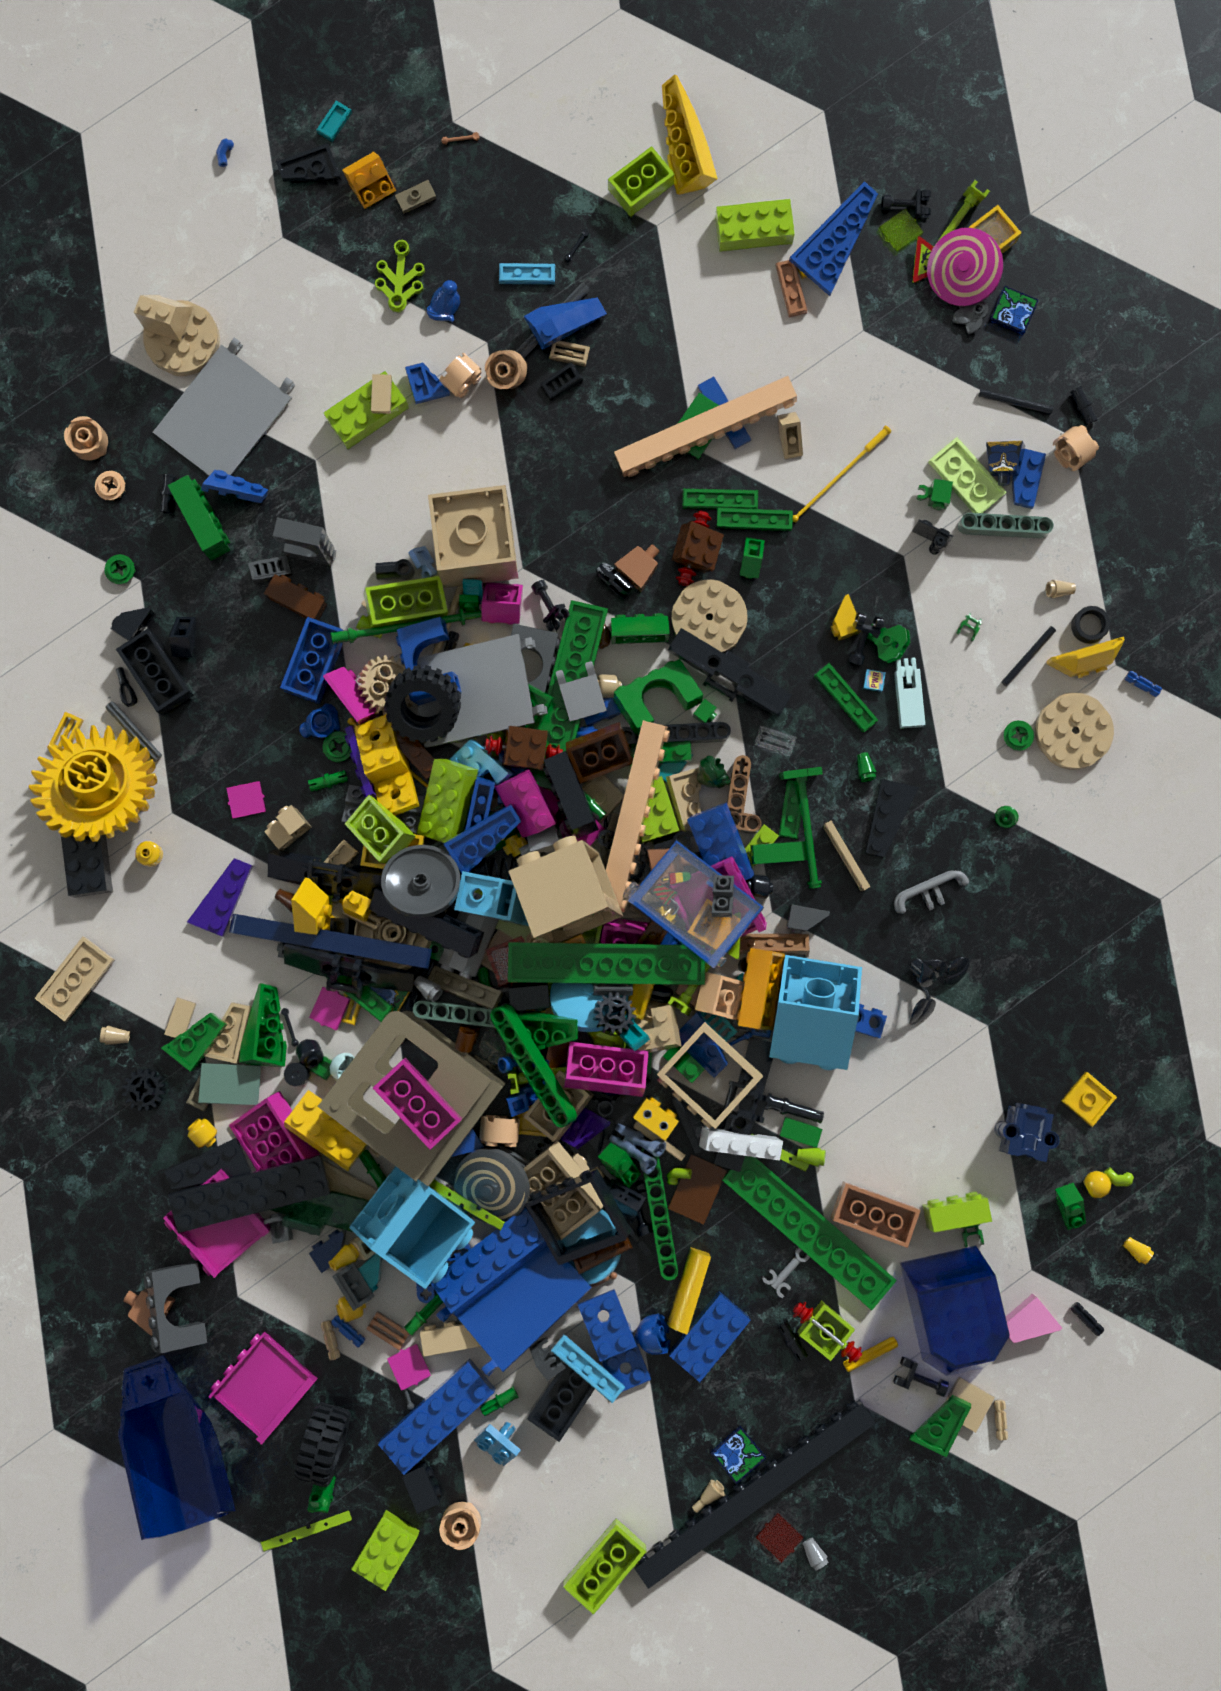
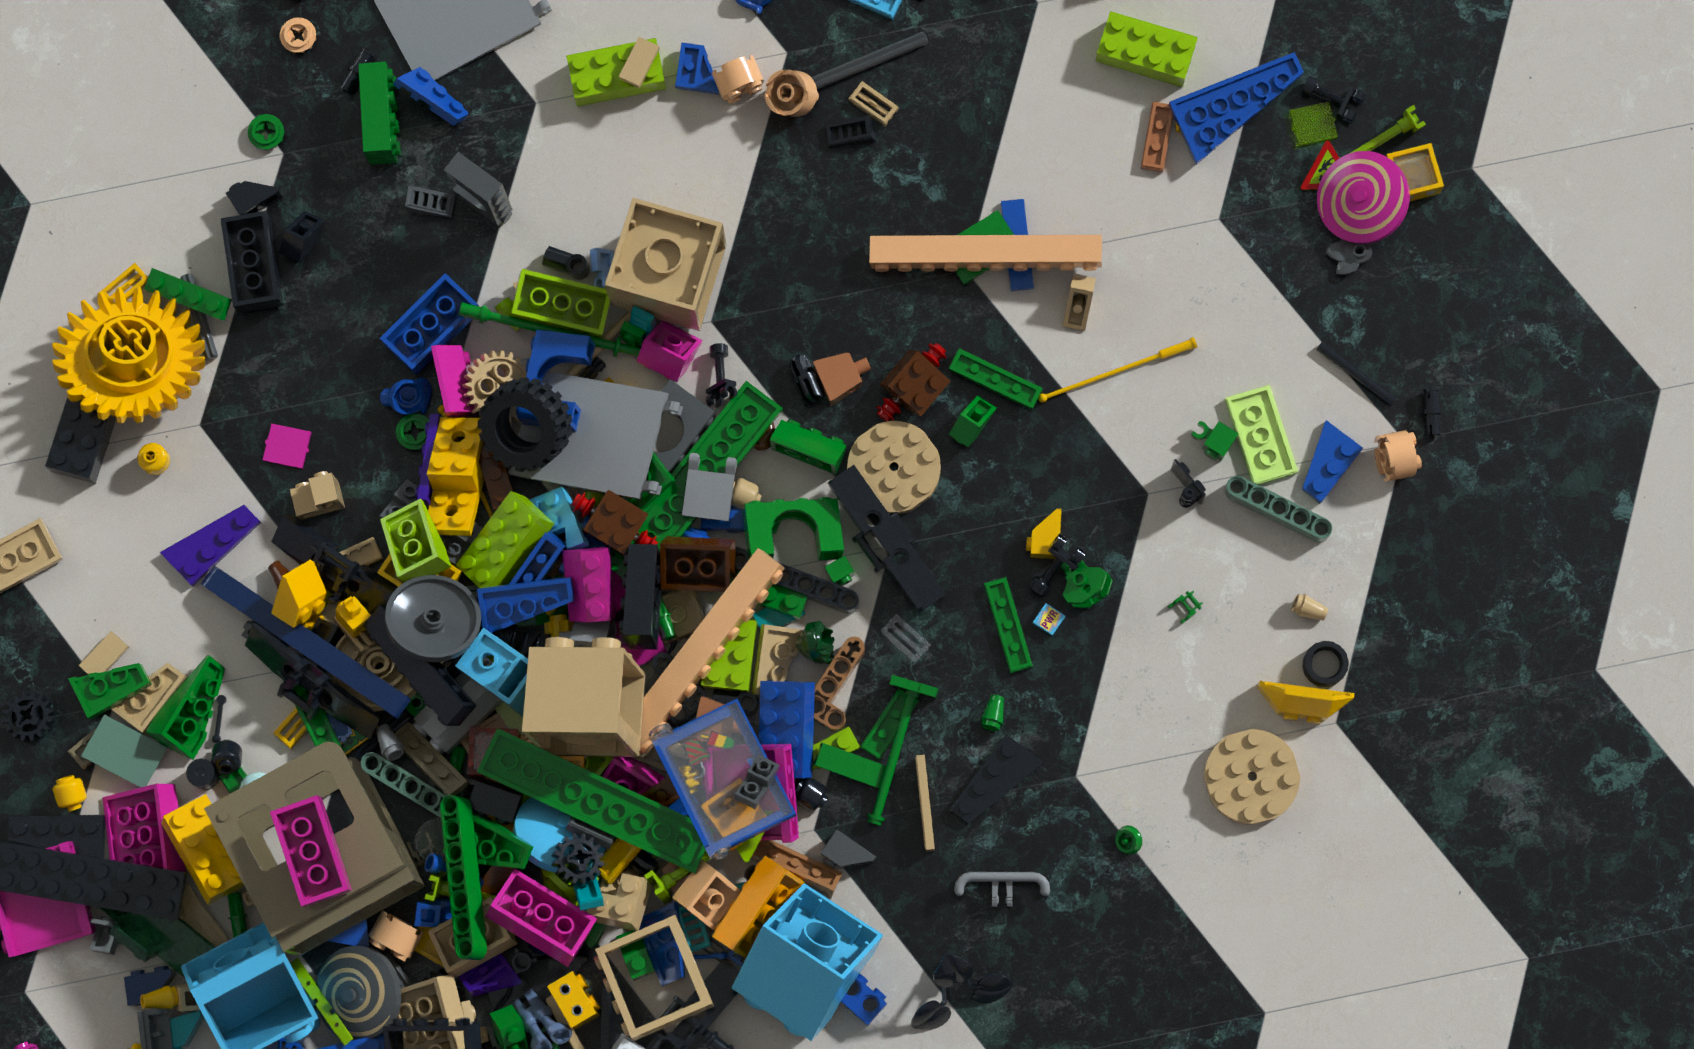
camera: 30 degrees right, 5 degrees down
tan cone [100,1026,130,1045] -> none
black piece [116,667,137,707] -> none
reddish brown brick [264,574,327,621] -> none
green pin [308,770,348,792] -> none
dark pink piece [309,987,351,1030] -> none
reddish brown piece [455,1023,480,1053] -> none
blue wedge [524,297,607,350] -> none
green tile [683,489,758,510] -> none
light aqua hinge [894,658,925,729] -> none
dark blue torso [986,441,1025,486] -> none
tile [989,286,1039,335] -> none
black bar [1001,626,1056,687] -> none
green gear [1003,720,1034,751] -> none
blue axle [1125,671,1162,697] -> none
none -> green plate [144,268,232,321]

